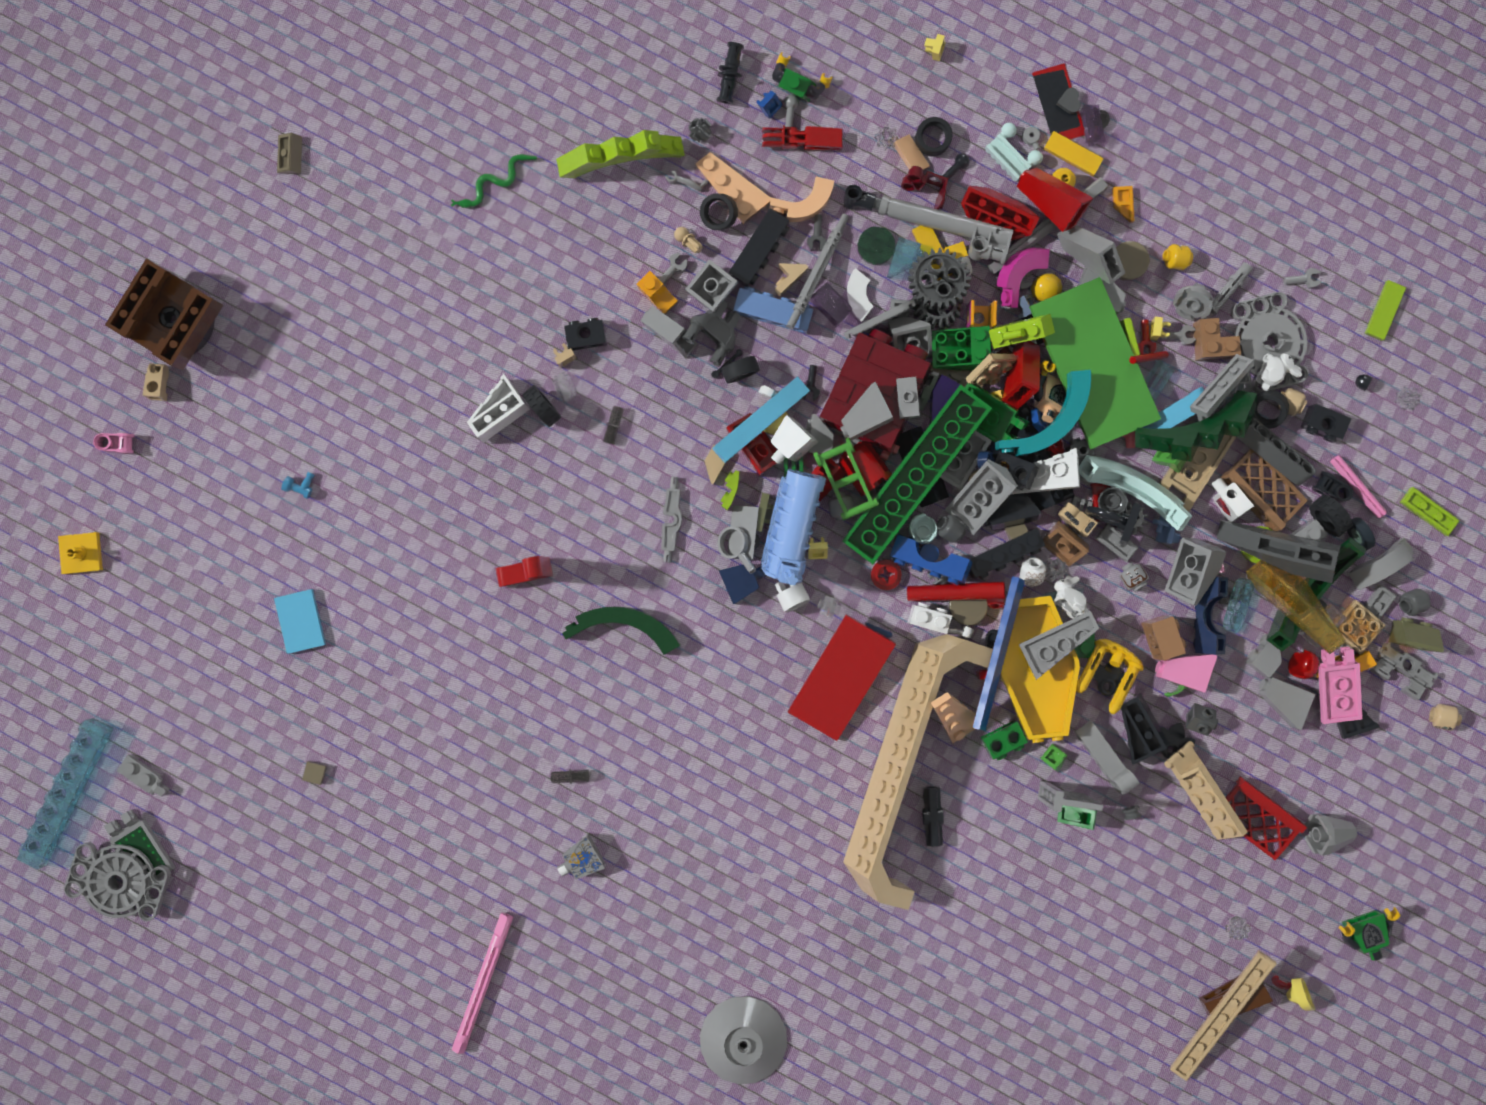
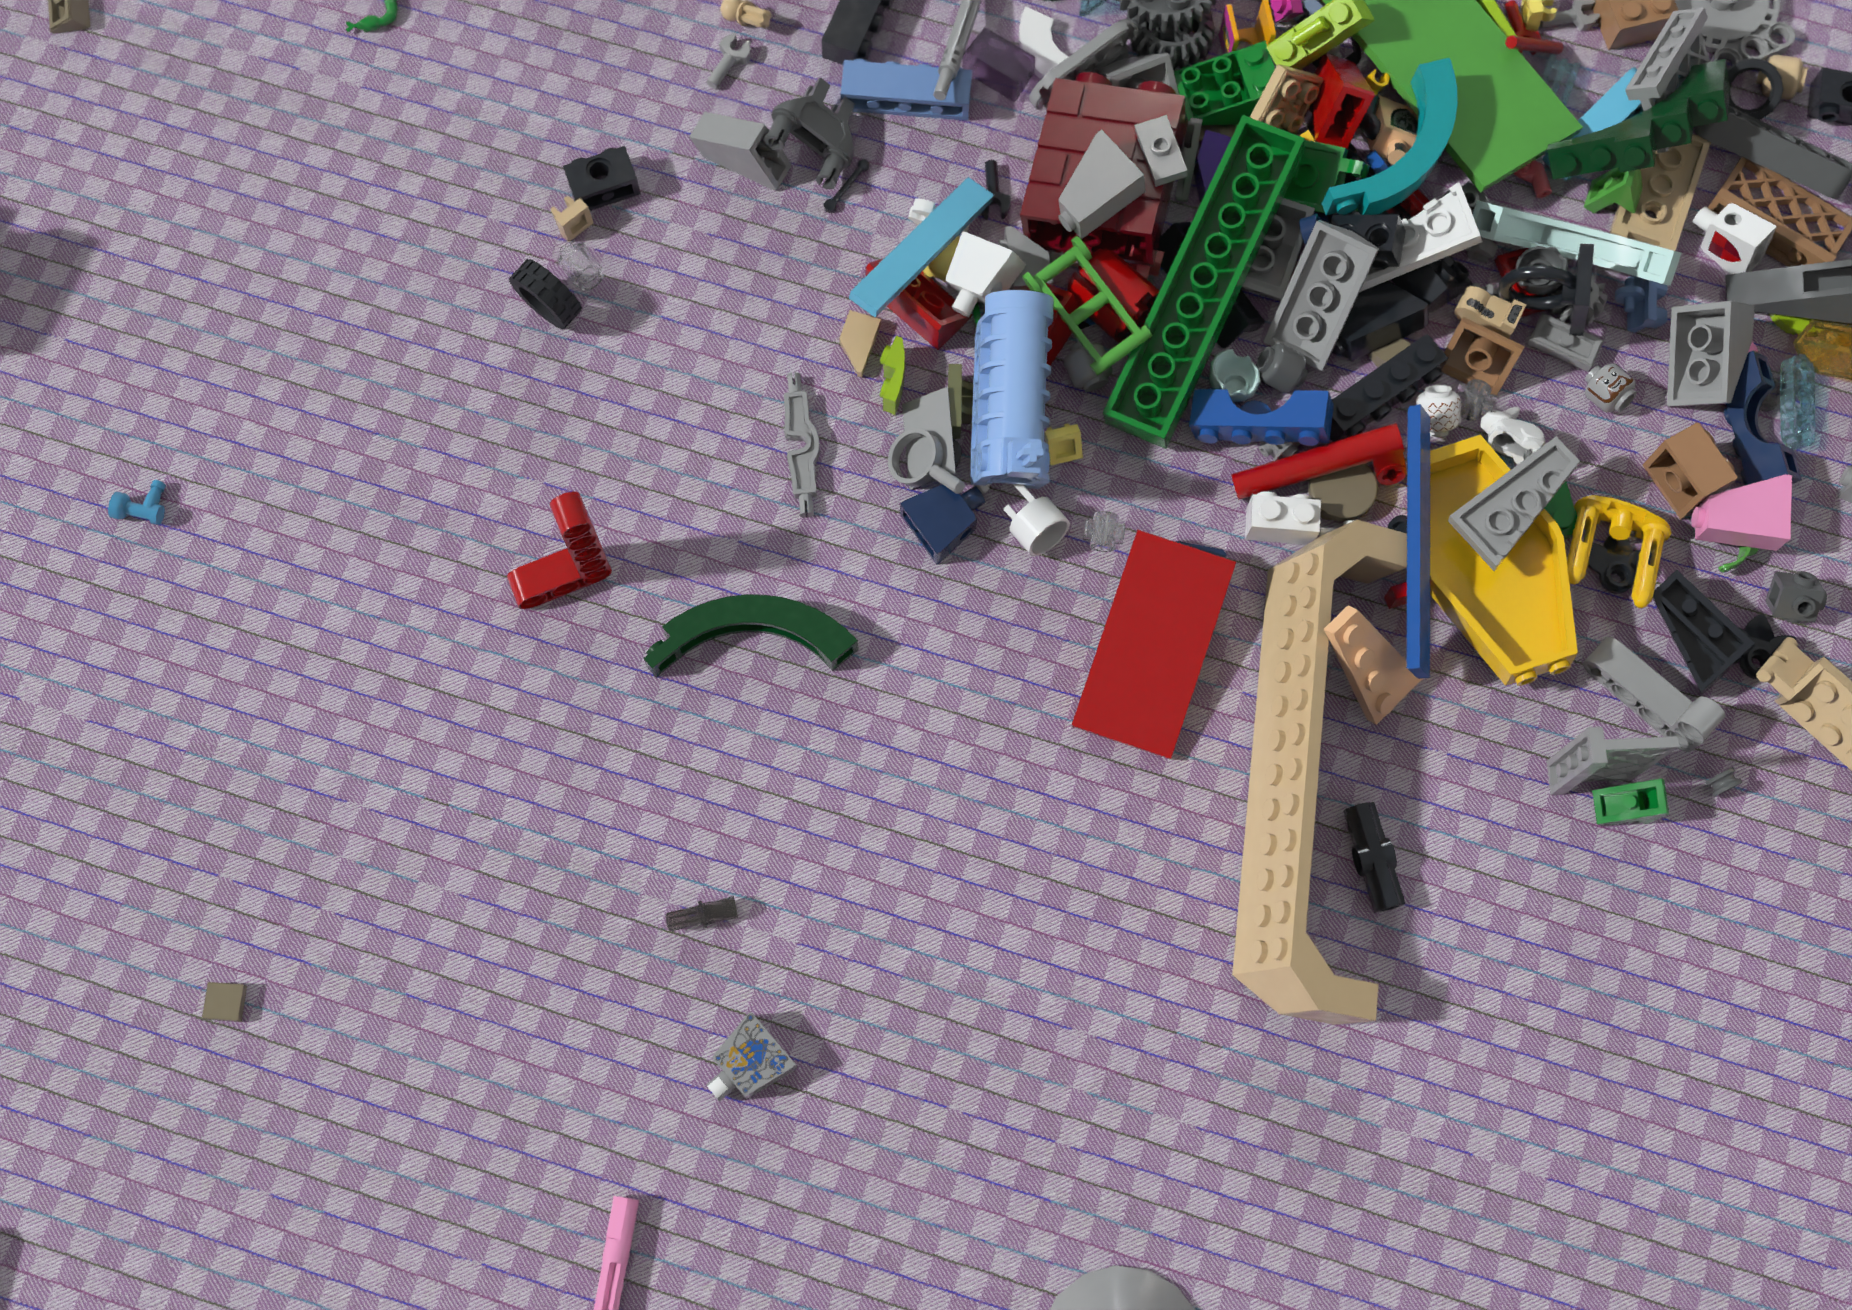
camera: 10 degrees left, 15 degrees down
medium azure tile [274,589,326,654] -> none
white wedge [467,374,530,443] -> none
clear smoke axle [603,406,624,445] -> none
light orange arch [636,271,678,314] -> none
light grey slope [685,259,738,312] -> none
black tyre [721,356,760,383] -> none
tan slope [775,263,809,297] -> none
red gear [871,560,902,590] -> none
green brick [980,720,1028,760] -> none
bright green slope [1040,744,1068,772] -> none
white animal [1256,353,1302,391] -> none

